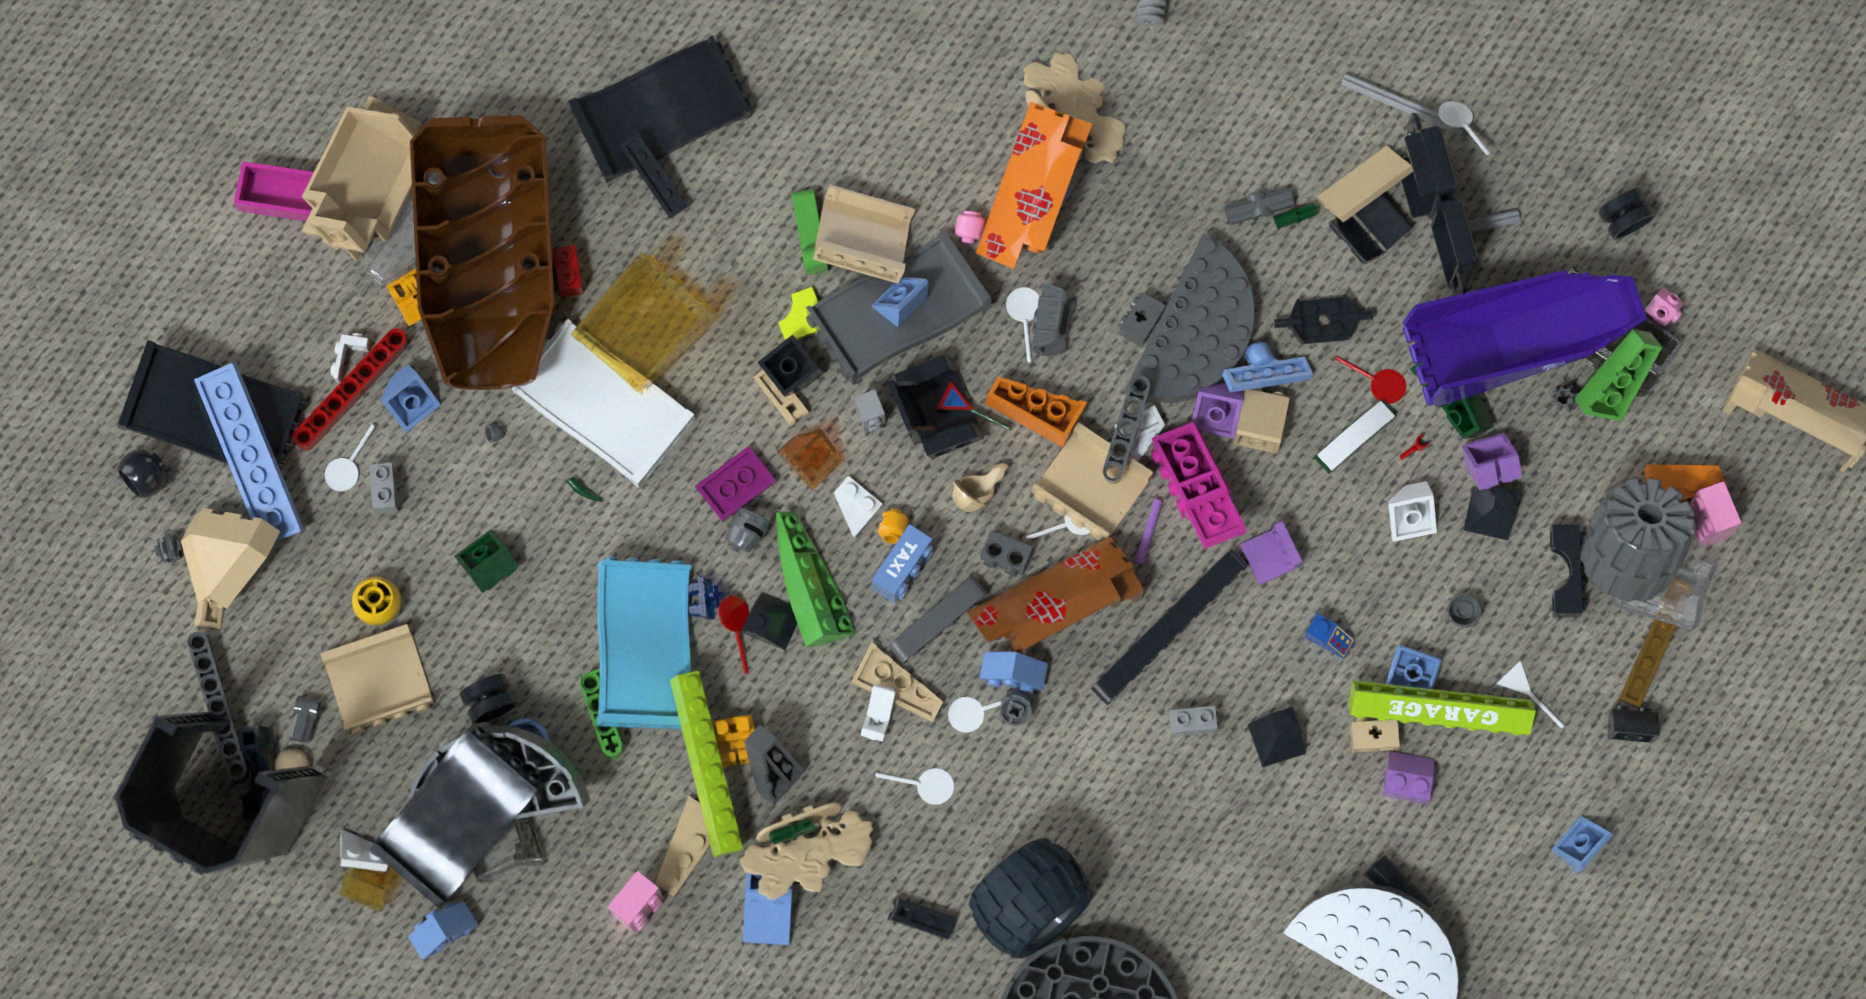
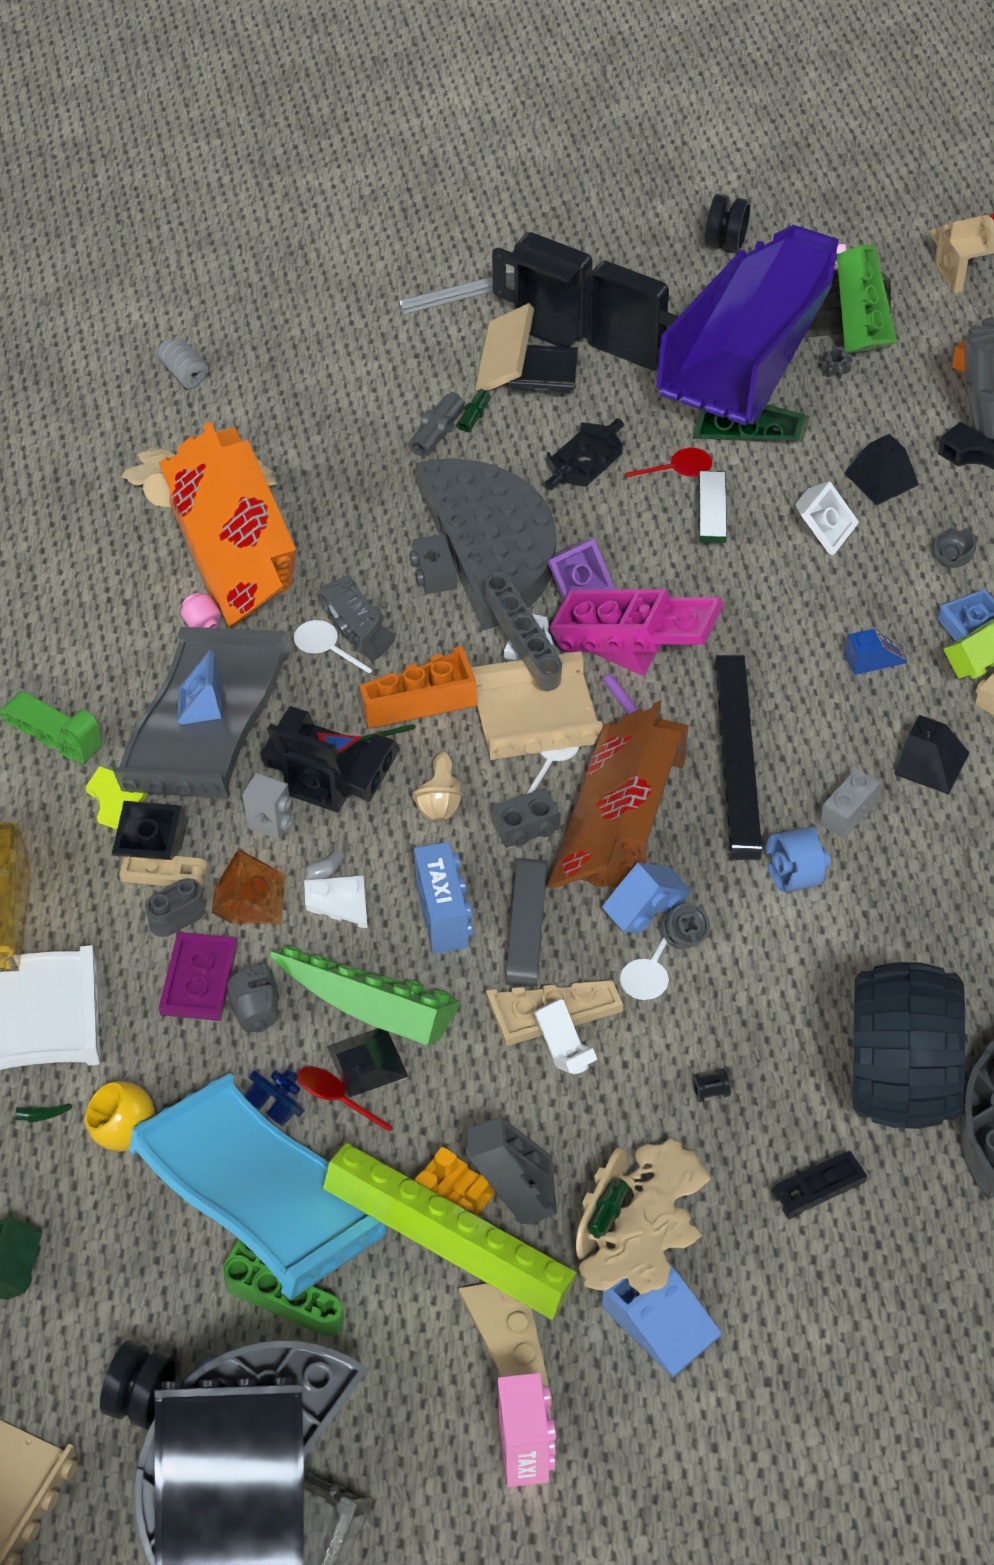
camera: 45 degrees left, 25 degrees down
tan panel [813,185,915,284] -> none
white piece [875,768,954,805] -> none
light orange head [878,509,909,544] -> none
medium blue plate [1222,342,1313,393] -> none
tan slope [1233,388,1290,454] -> none
medium lavender bracket [1240,521,1302,585] -> none
red hand [1399,435,1429,460] -> none
medium lavender piece [1462,433,1522,490] -> none
none -> yellow wheel [85,1081,155,1152]
none -> dark grey brick [145,878,205,937]
none -> light grey arm [305,850,344,880]
none -> black bush [692,1068,731,1102]
none -> medium blue brick [766,827,831,893]

